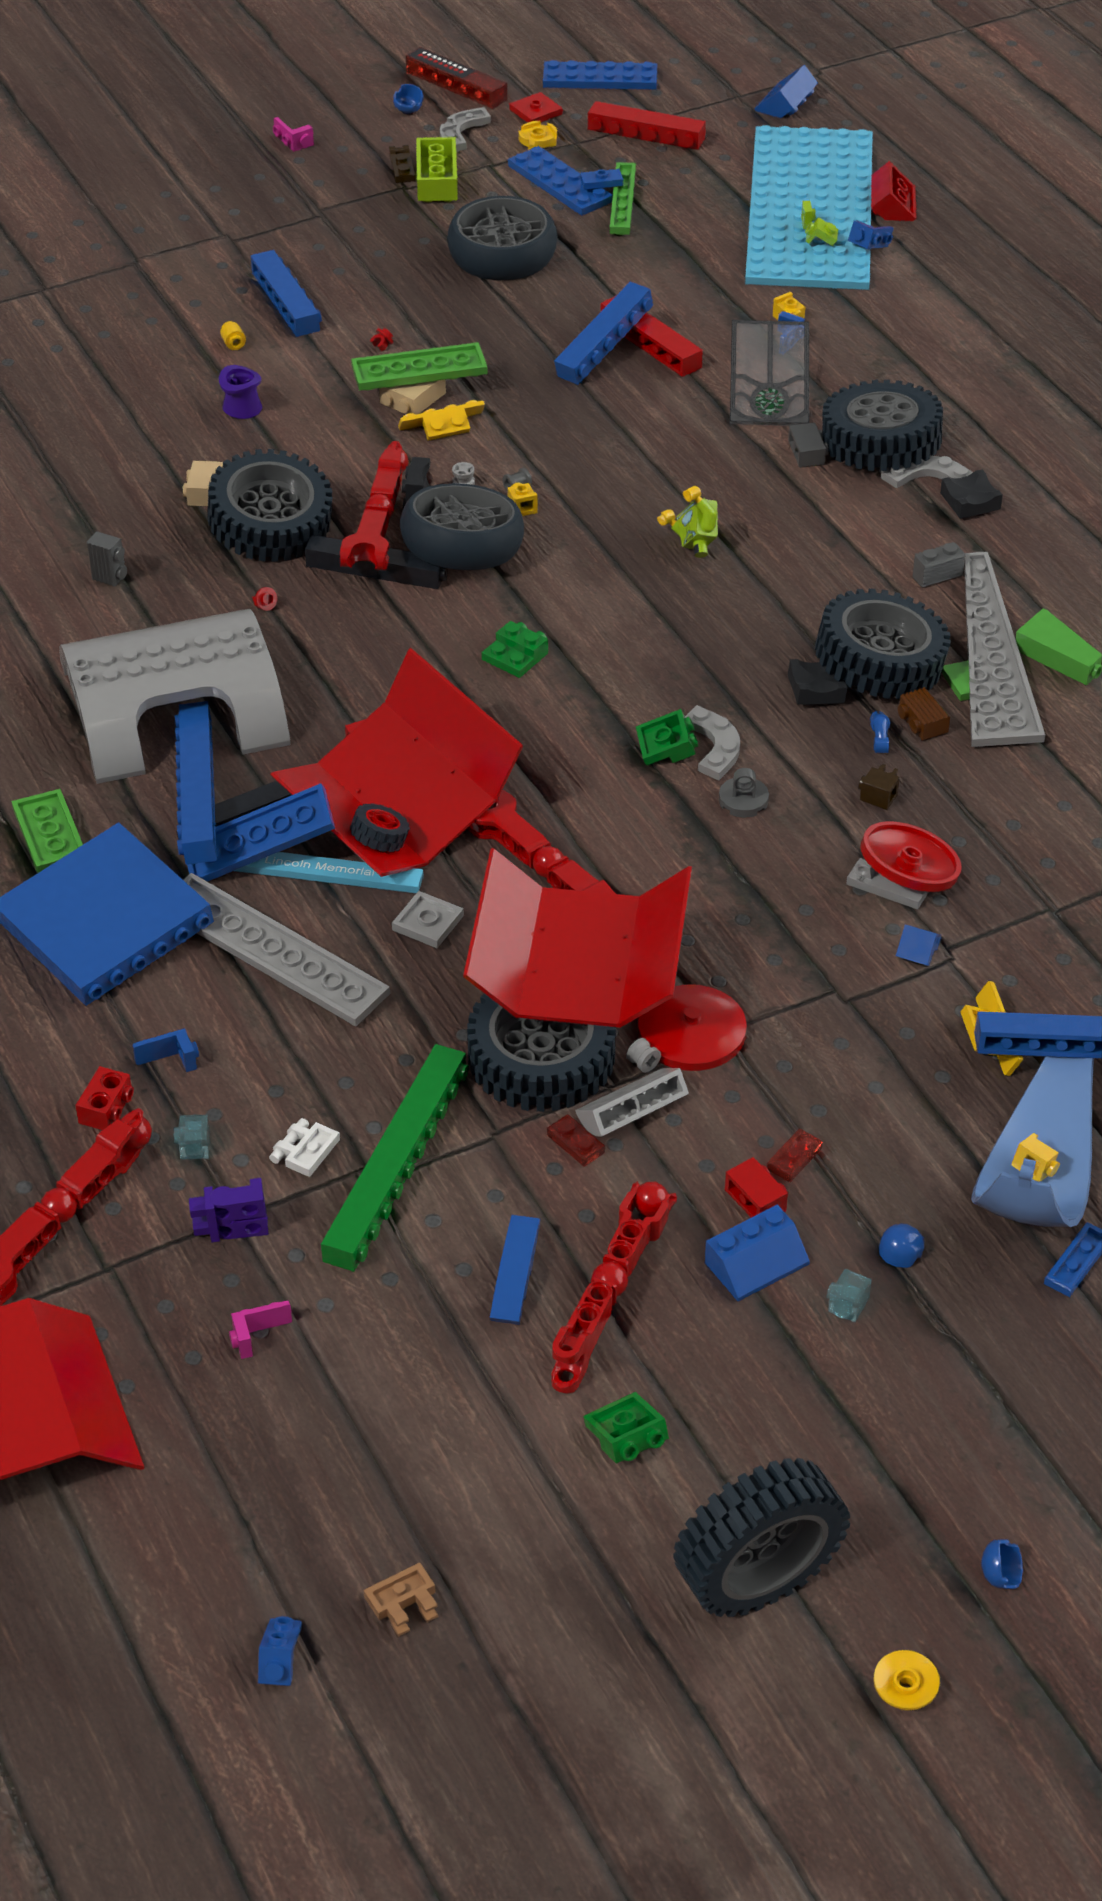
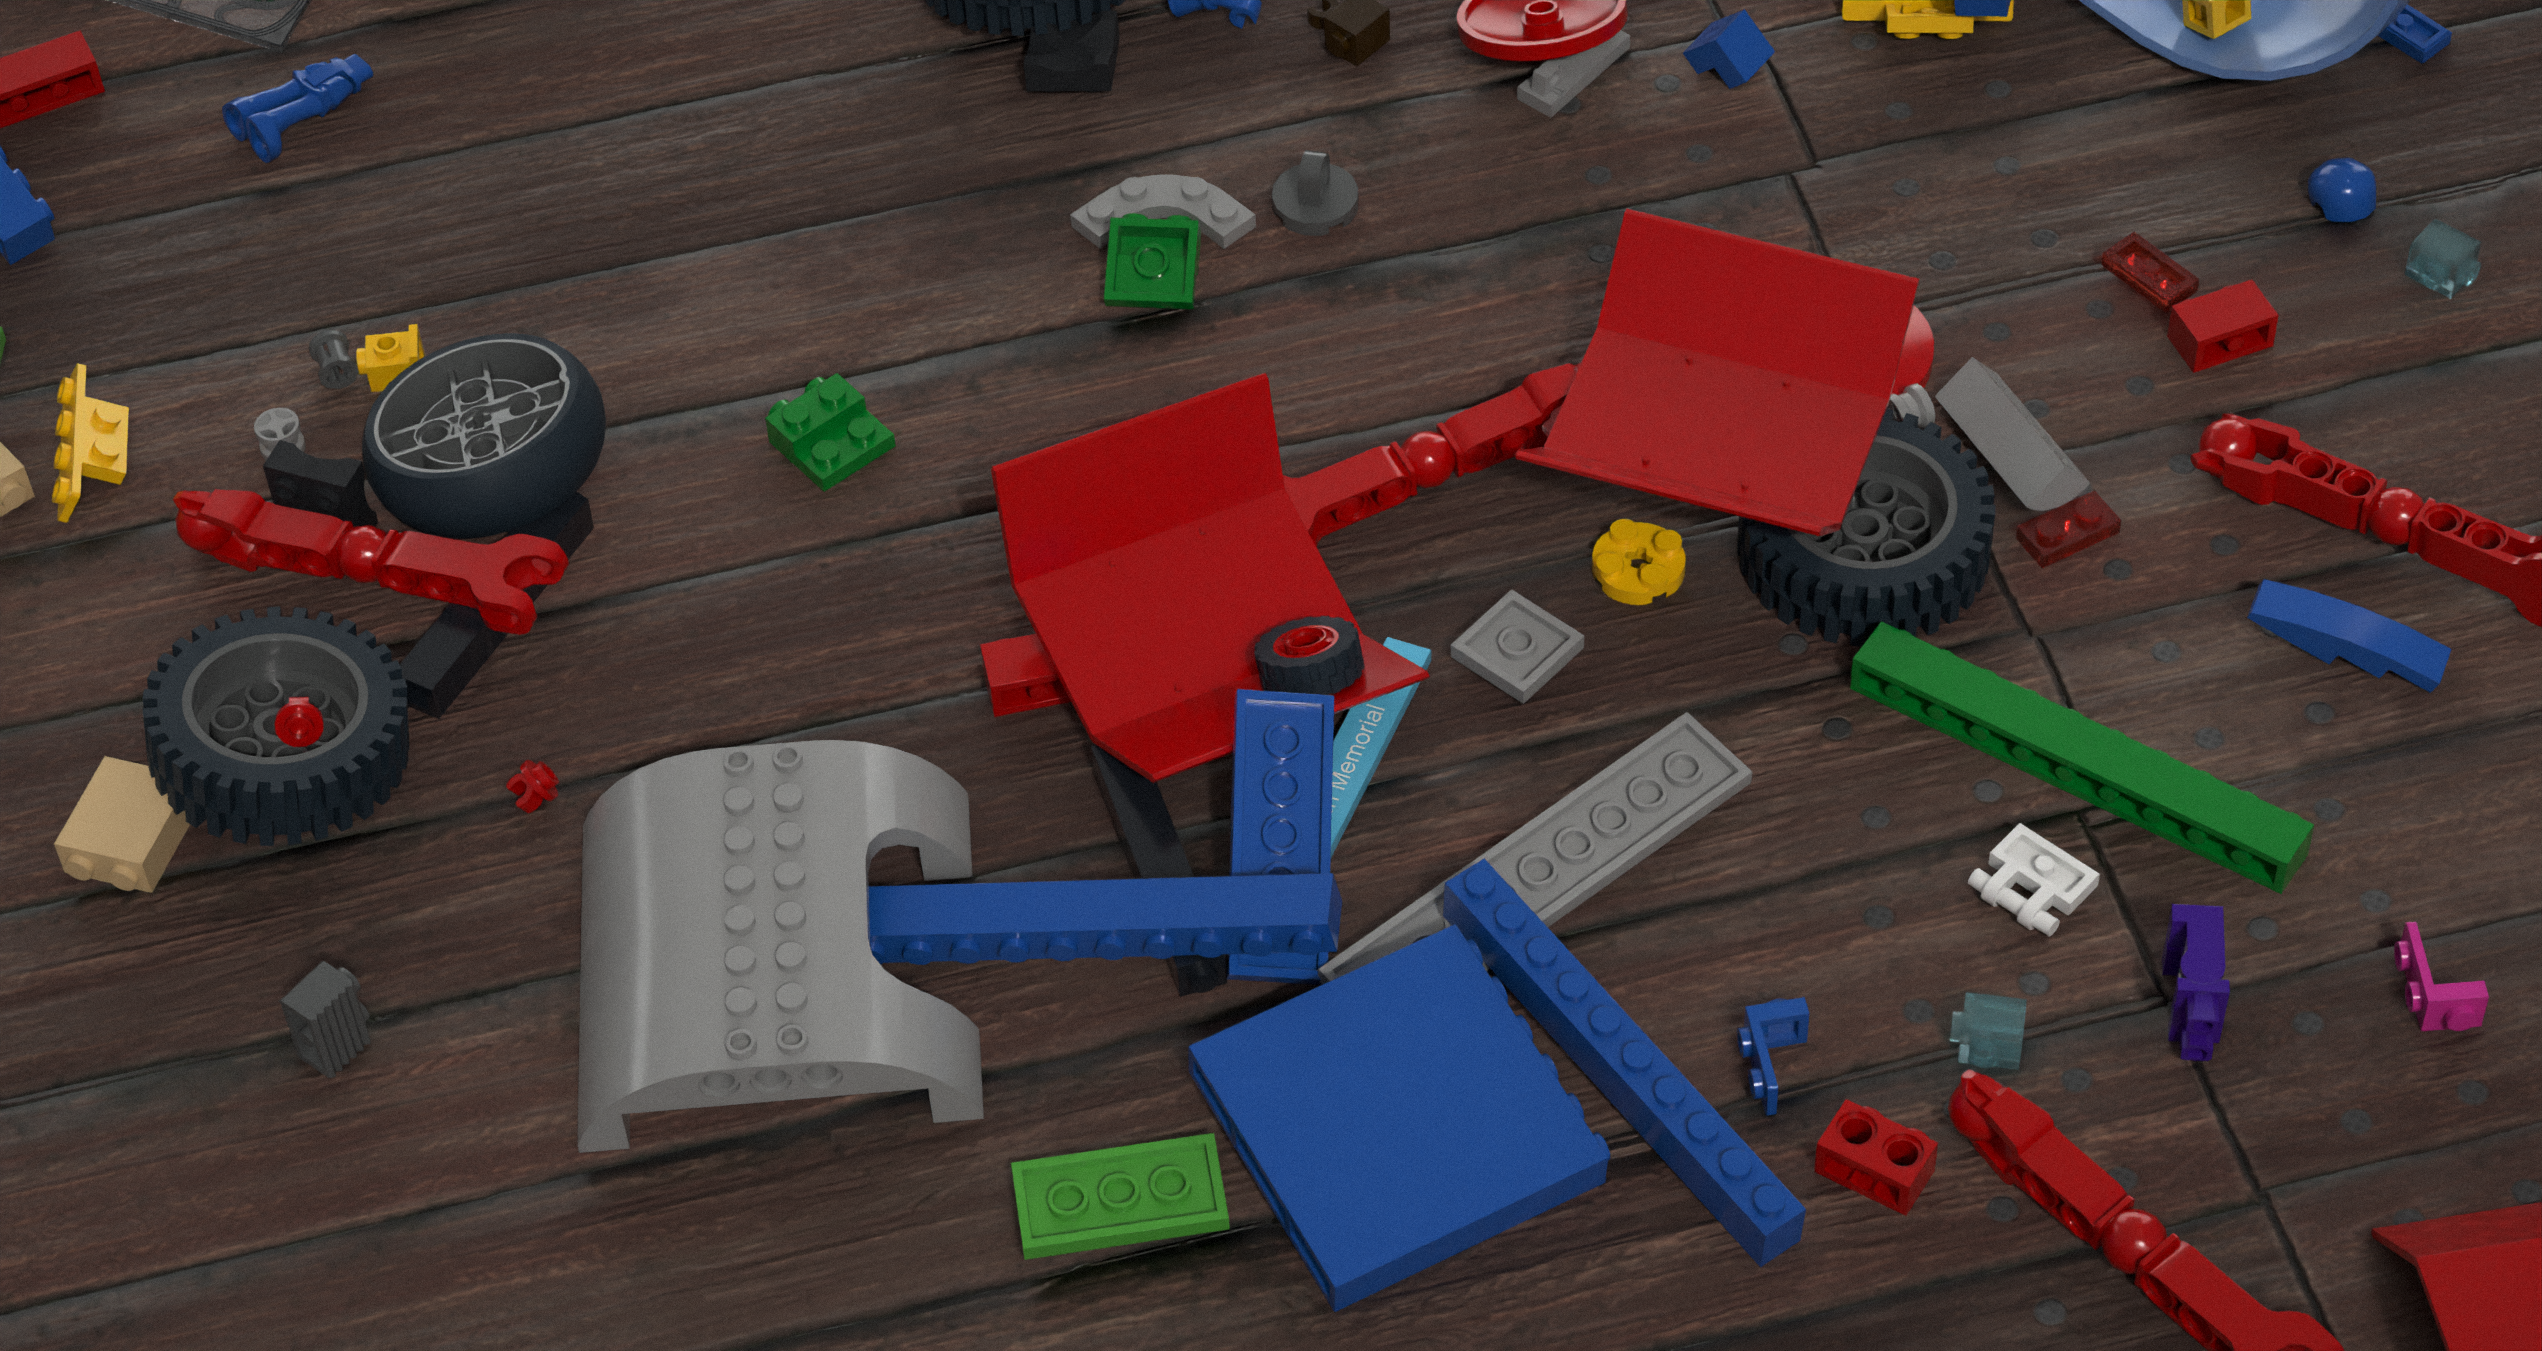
camera: 75 degrees left, 5 degrees up
lime torso [657,486,718,558] -> none
blue slope [705,1204,810,1301] -> none
none -> blue piece [222,54,373,163]
none -> red plate [275,696,324,747]
none -> blue brick [1443,858,1806,1267]

